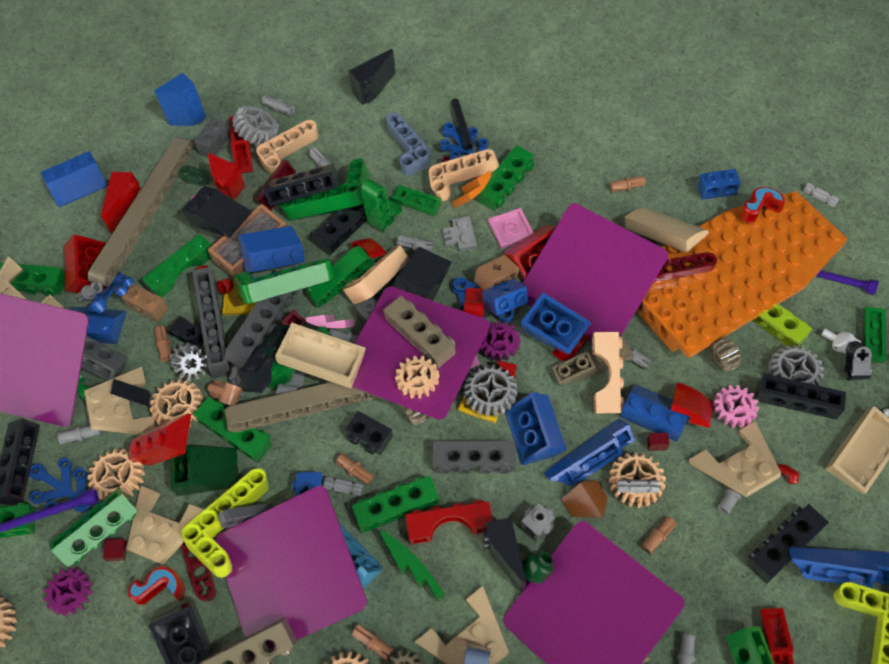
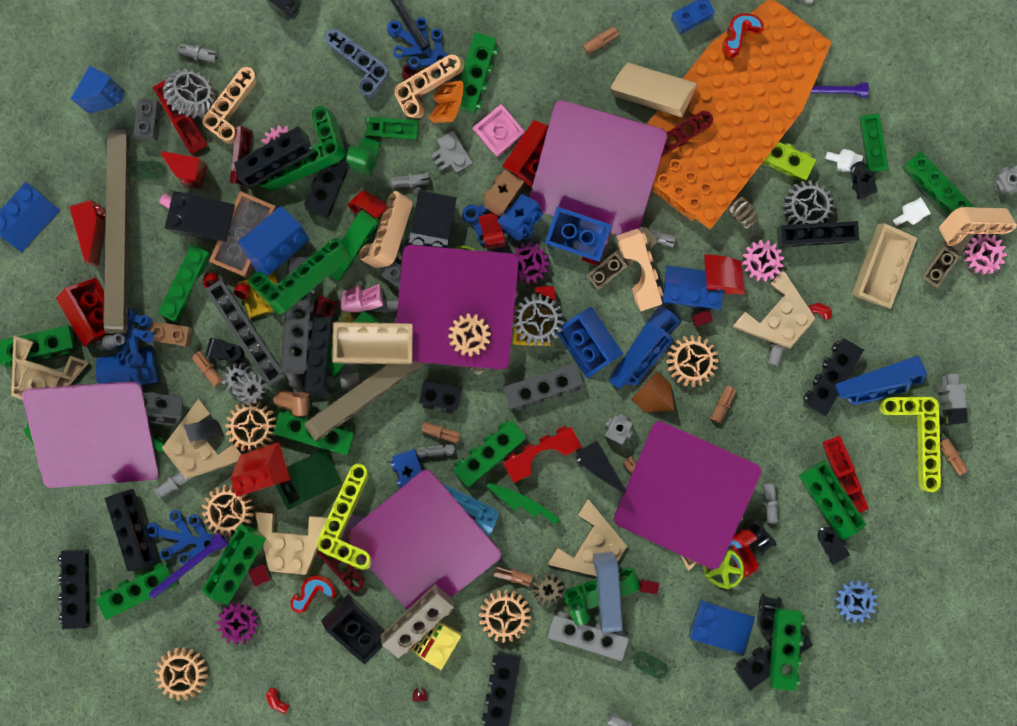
camera: 20 degrees left, 25 degrees up
dark grey beam [218,503,274,528] -> none
light grey axle [309,147,338,170] -> none
dark tan brick [383,296,456,368] -> none
dark green head [522,550,554,584] -> none
light grey axle [617,480,660,493] -> none

